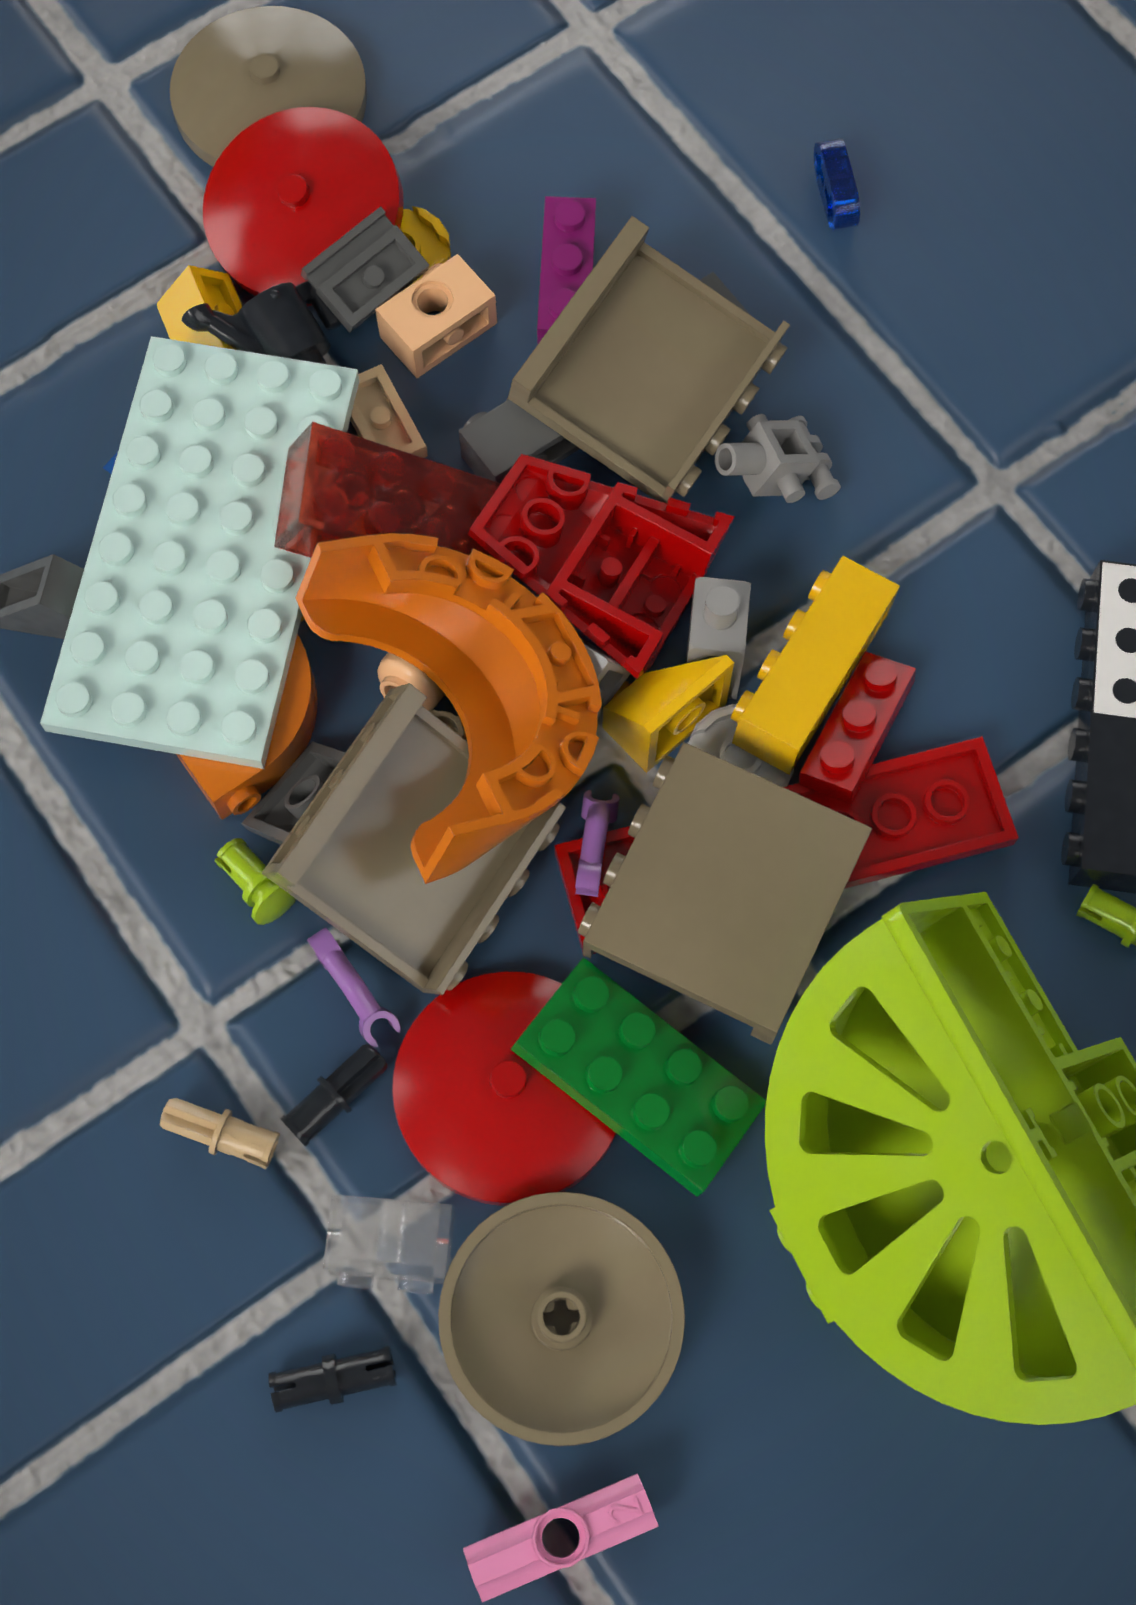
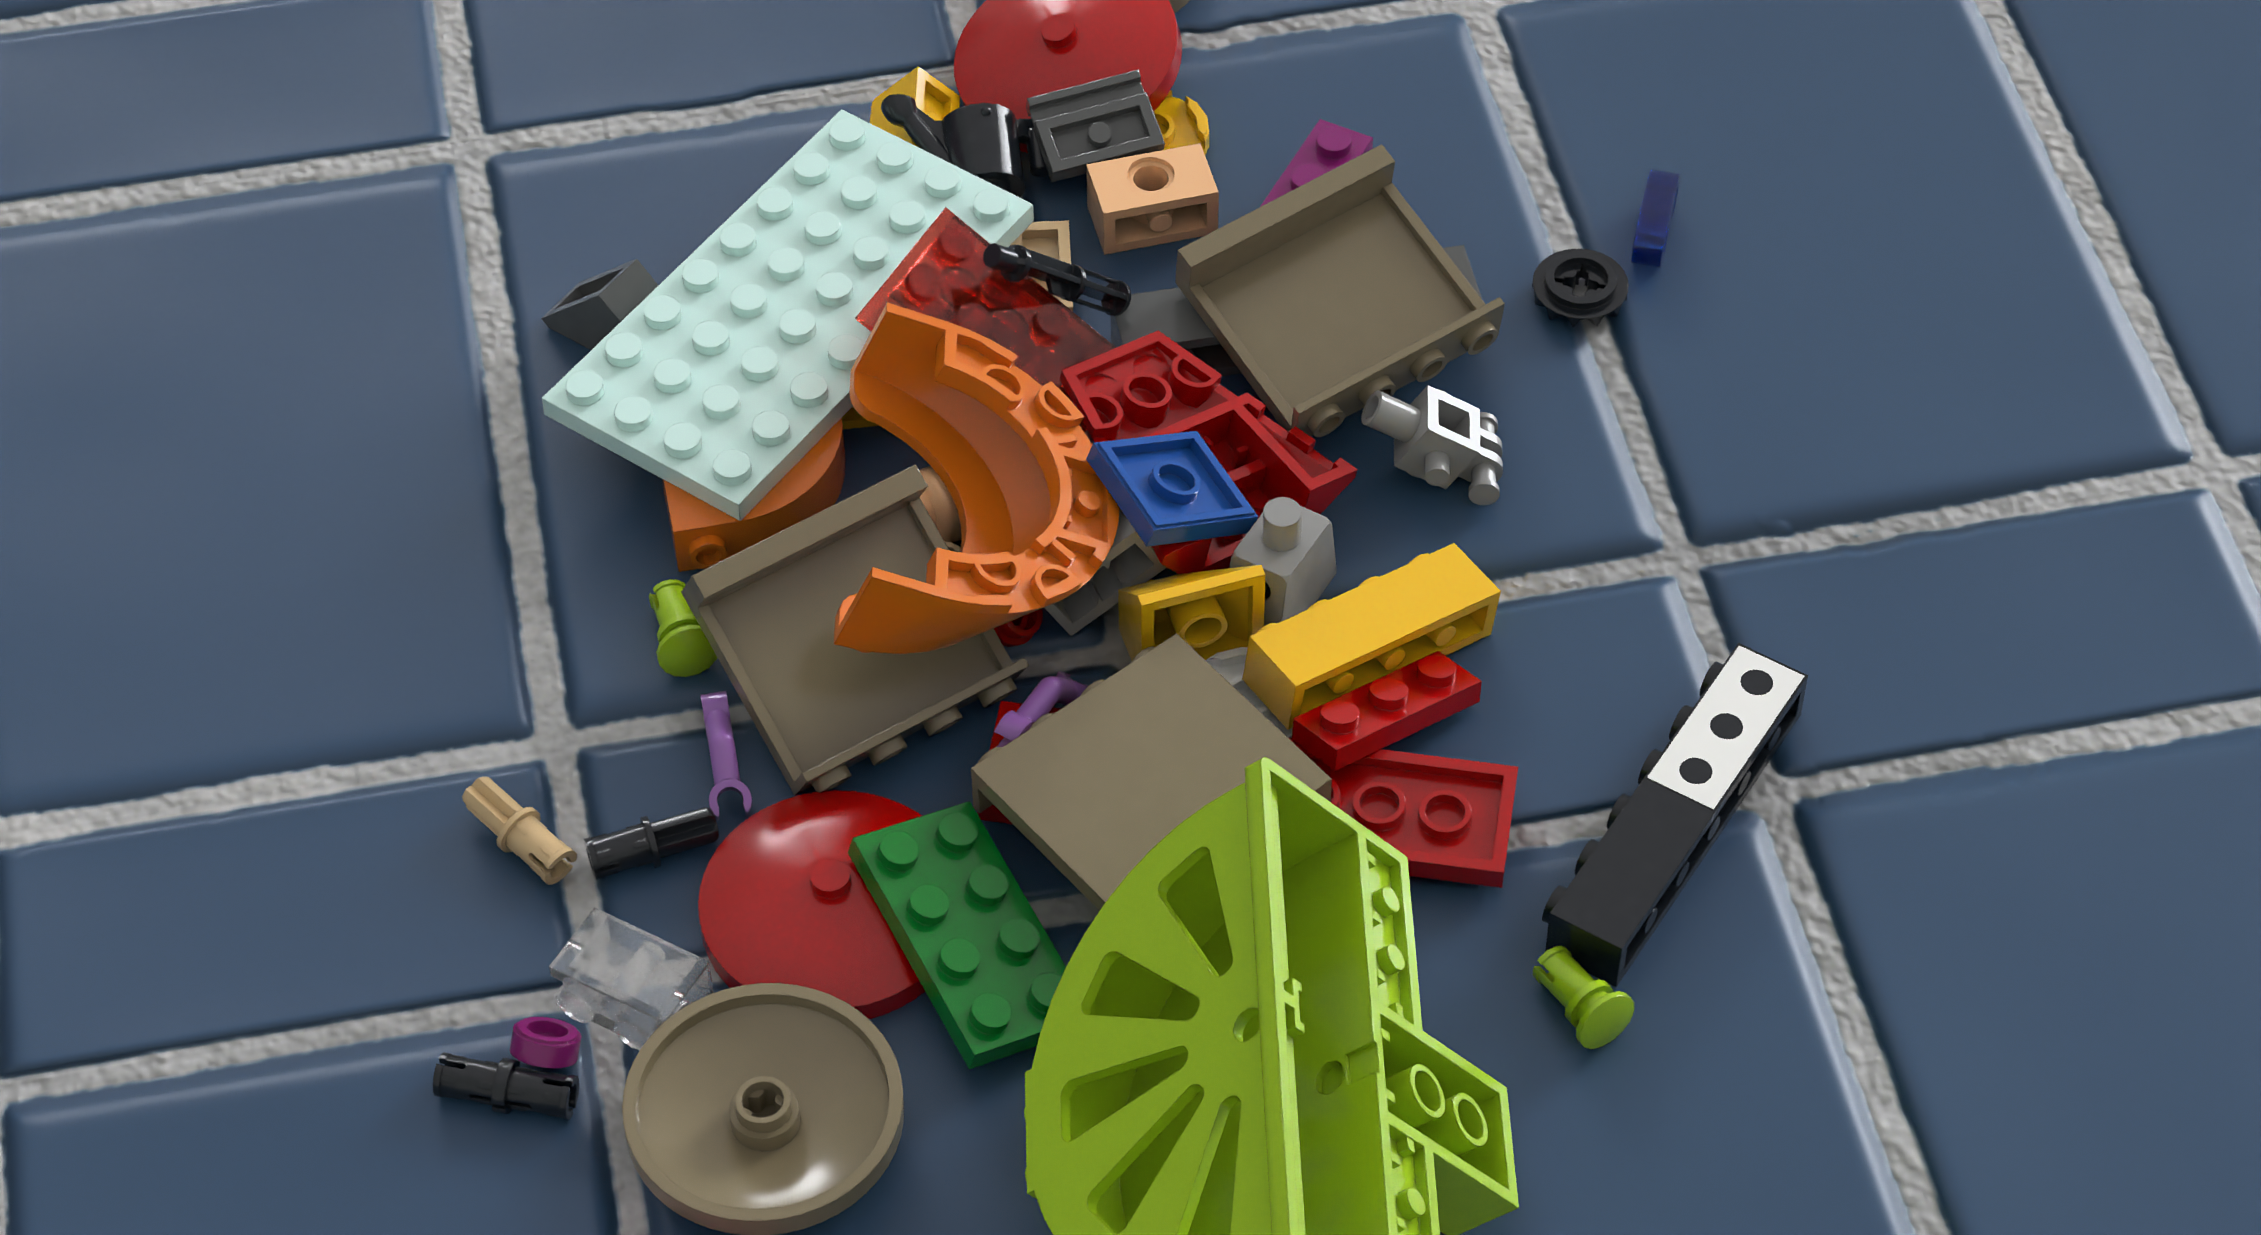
camera: 25 degrees right, 20 degrees down
none -> magenta tile [509,1017,582,1068]
none -> black piece [983,243,1131,316]
none -> blue tile [1086,431,1258,547]
none -> black gear [1532,249,1629,327]

